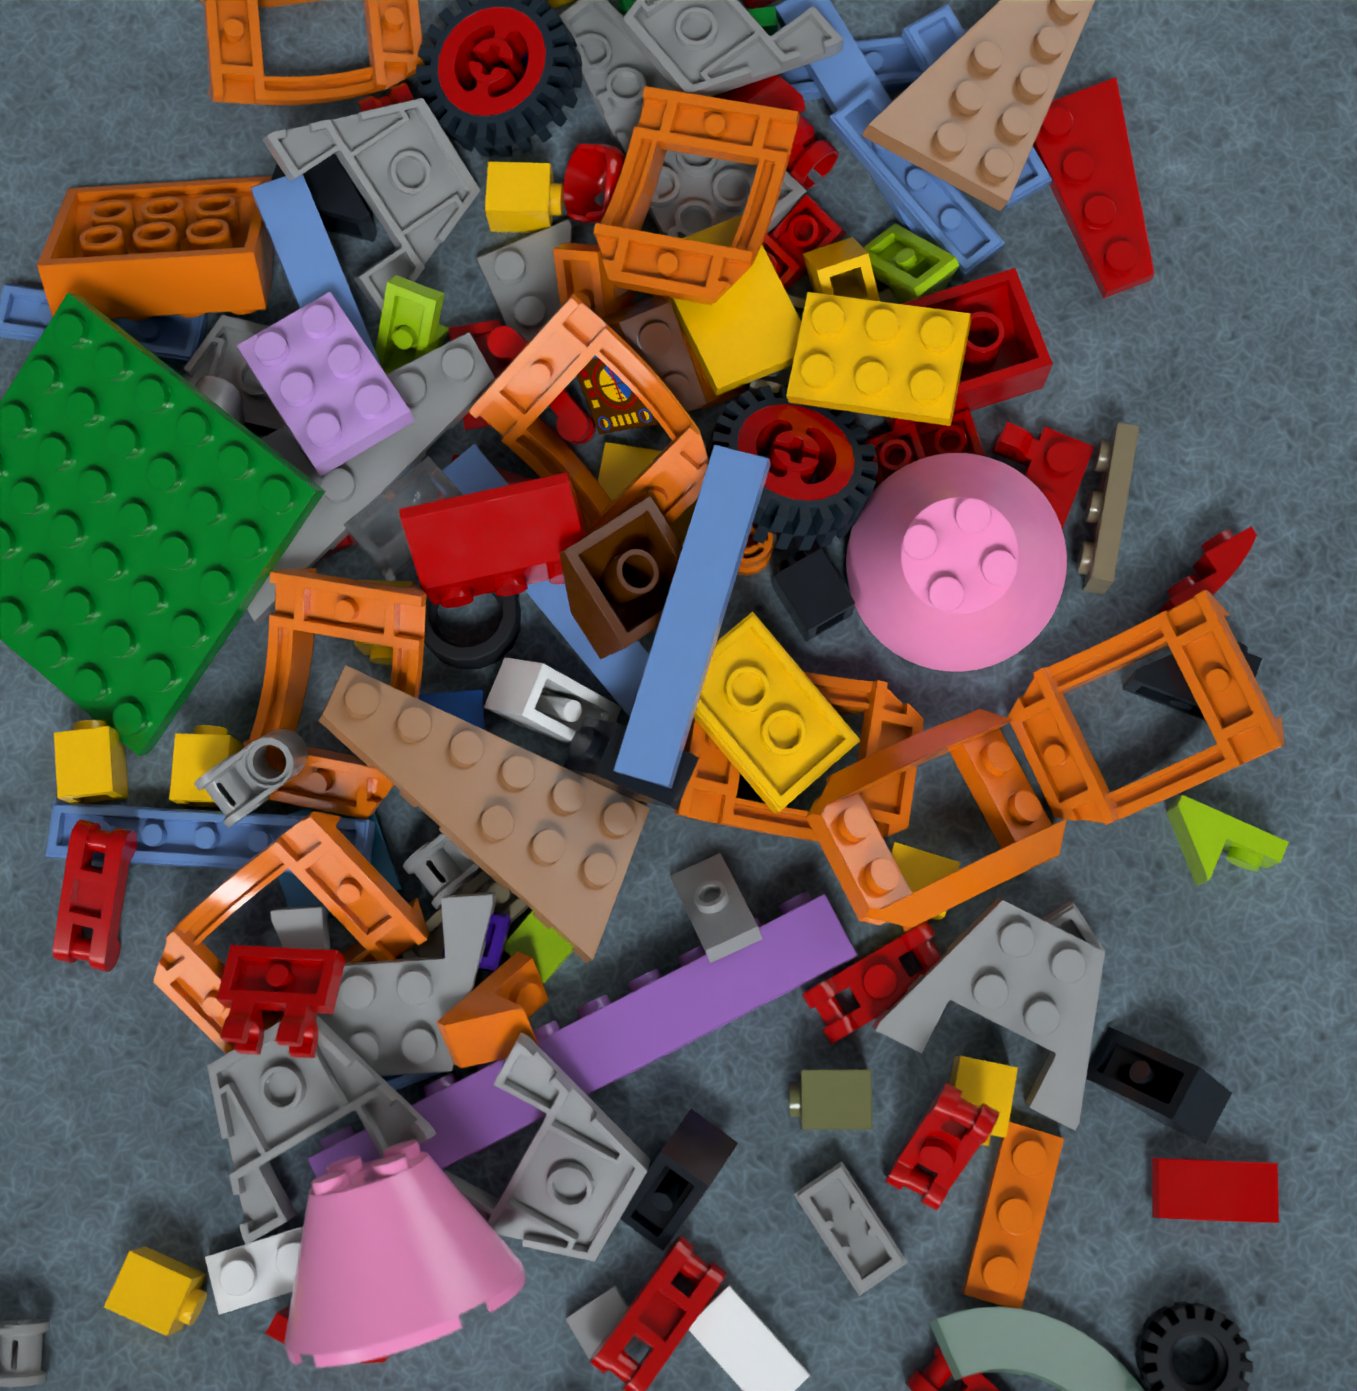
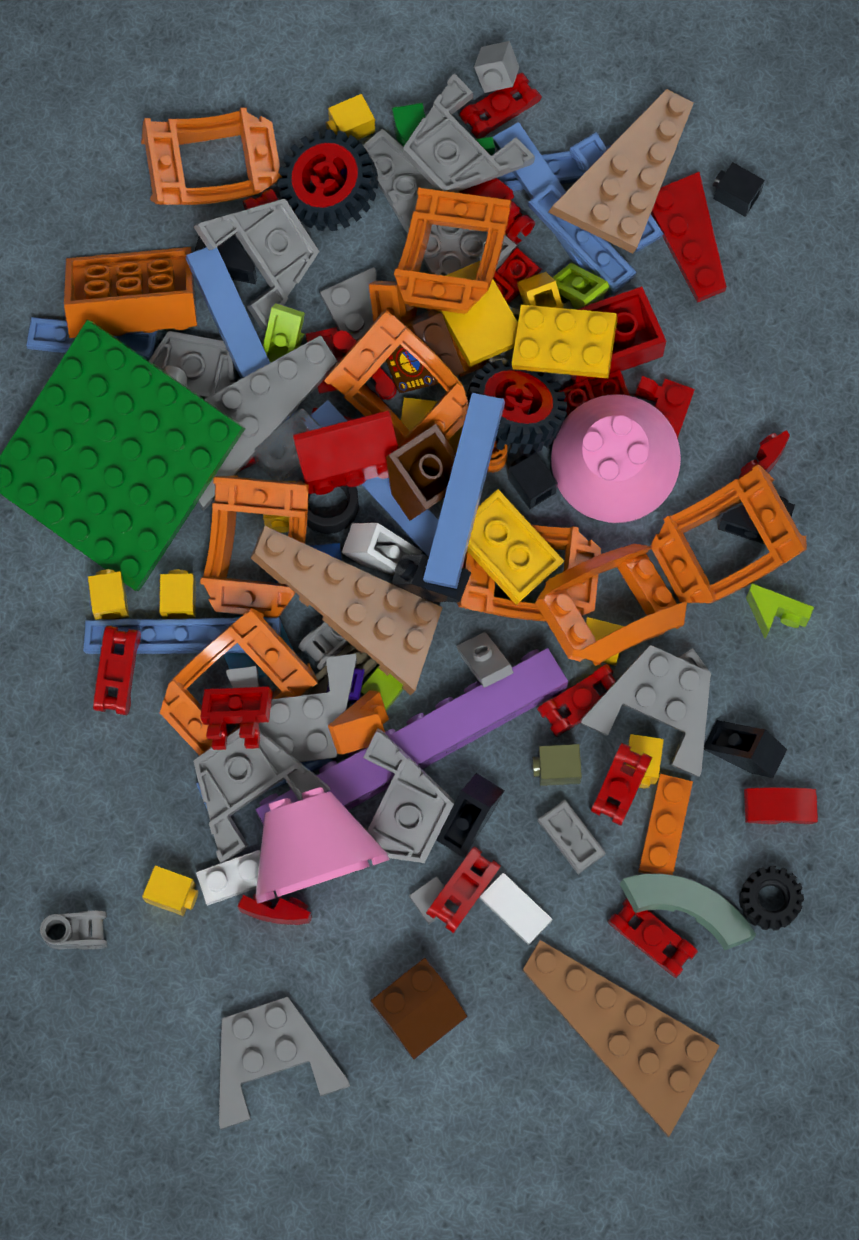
camera: 10 degrees left, 5 degrees down
light grey piece [193,729,308,828] -> none
lavender plate [236,292,414,477] -> none
yellow brick [485,162,564,233] -> none
red hair [563,143,626,224] -> none
dark tan plate [1076,422,1140,595] -> none
none -> black brick [713,162,765,217]

